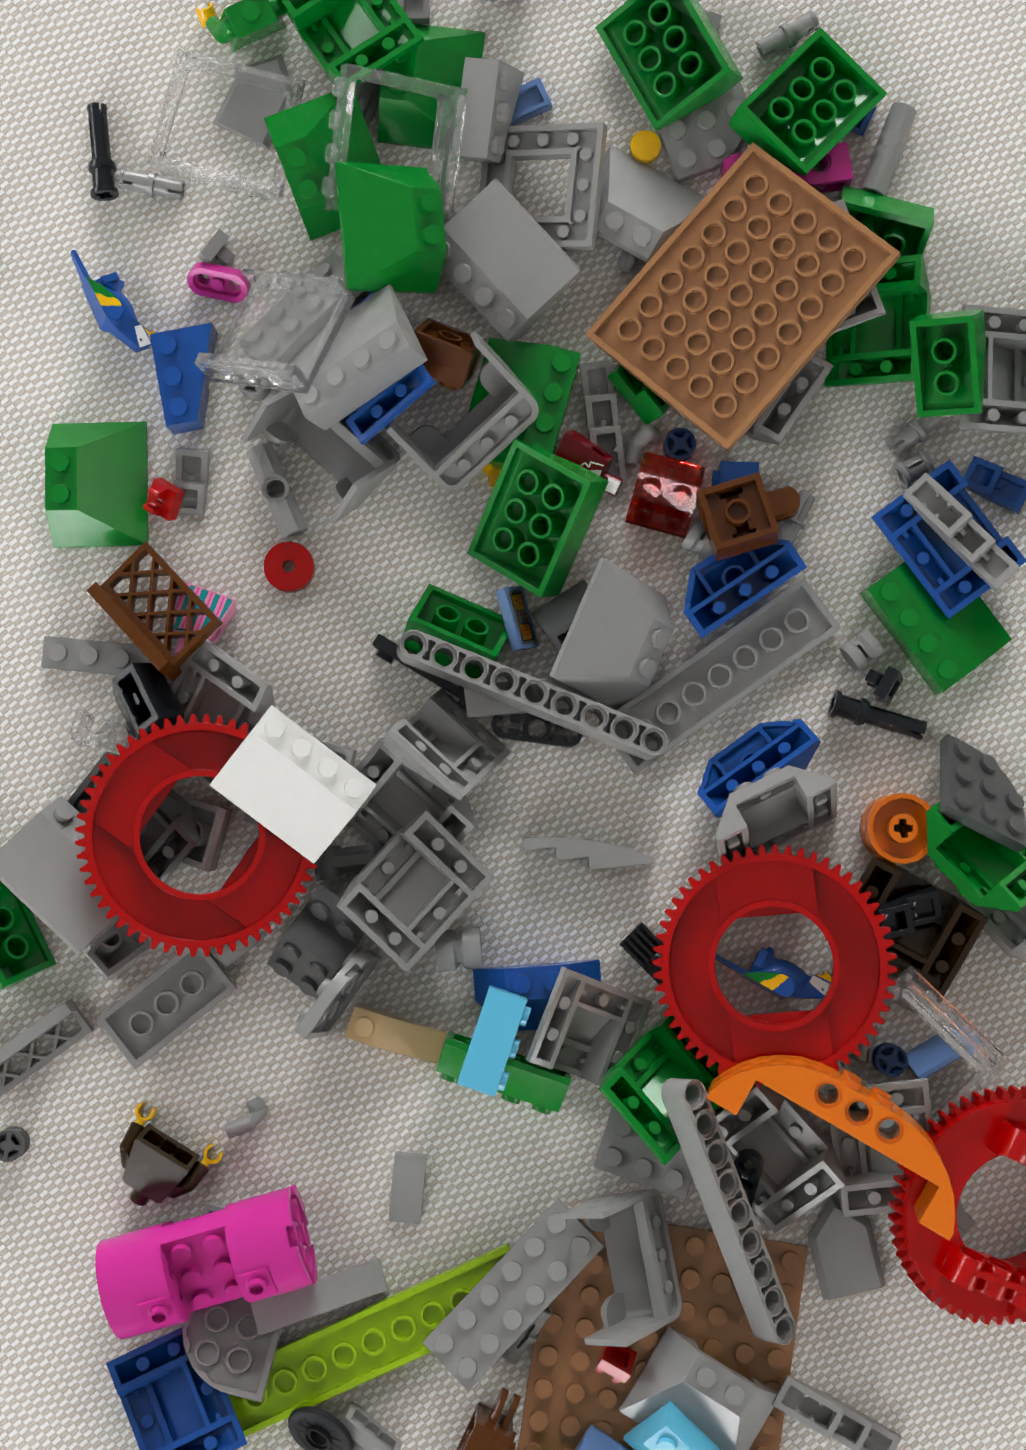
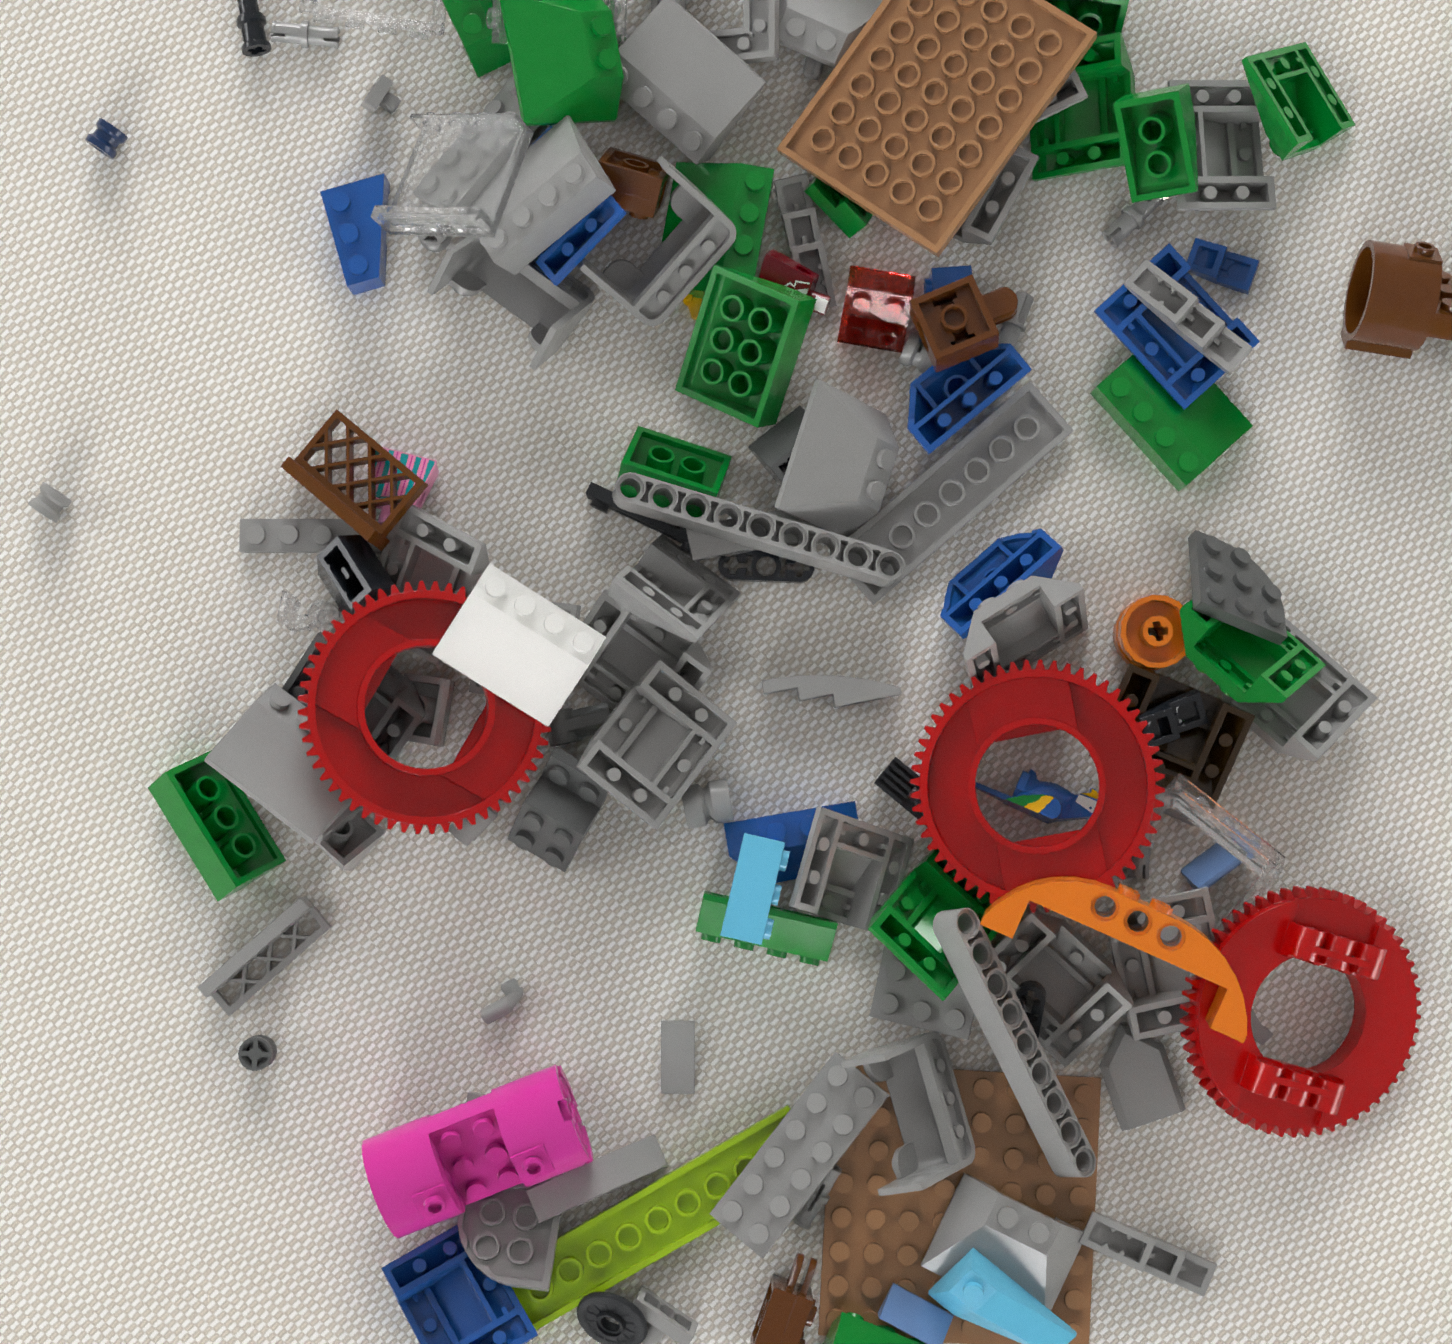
camera: 10 degrees left, 0 degrees up
green slope [45,421,149,548] -> none
blue animal [70,250,155,353] -> none
light grey plate [96,947,238,1069] -> none
dark brown torso [119,1102,223,1206] -> none
red tile [143,477,185,521] -> none
light grey slope [173,447,210,516] -> none
dark pink plate [187,262,251,303] -> none
light grey piece [246,442,308,540] -> none
red piece [264,541,315,593] -> none
light grey plate [295,950,382,1039] -> none
tan slope [344,1003,448,1064] -> none
tile [496,586,539,651] -> none
red tile [596,1346,637,1384] -> none
light grey arm [625,424,661,467] -> none
dark blue wheel [663,428,696,464] -> none
black pin [828,690,927,740] -> none
light grey wheel [839,629,884,673] -> none
black tile [865,666,903,706] -> none
dark blue wheel [872,1042,908,1077] -> none
light grey bush [893,449,935,489] -> none

